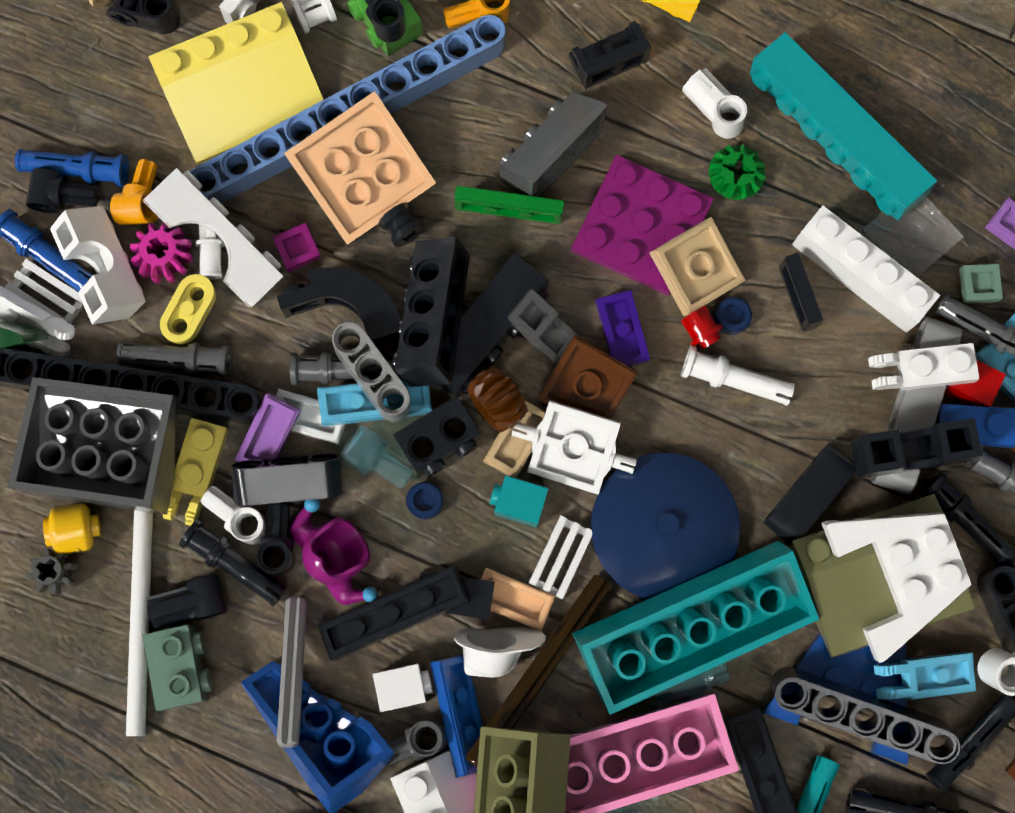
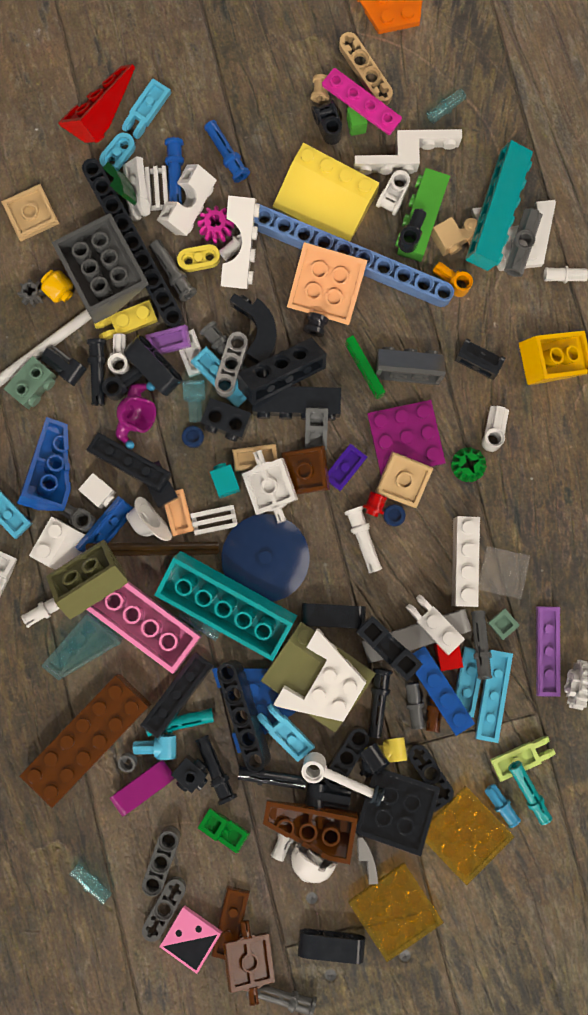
camera: 55 degrees right, 5 degrees up
black axle [25,168,100,213] -> none
light orange axle [110,159,158,225] -> none
magenta plate [272,223,322,273] -> none
light grey axle [277,597,307,748] -> none
reddish brown gear [467,366,528,432] -> none
teal brick [750,32,937,221] -> none
black tile [779,253,823,332] -> none

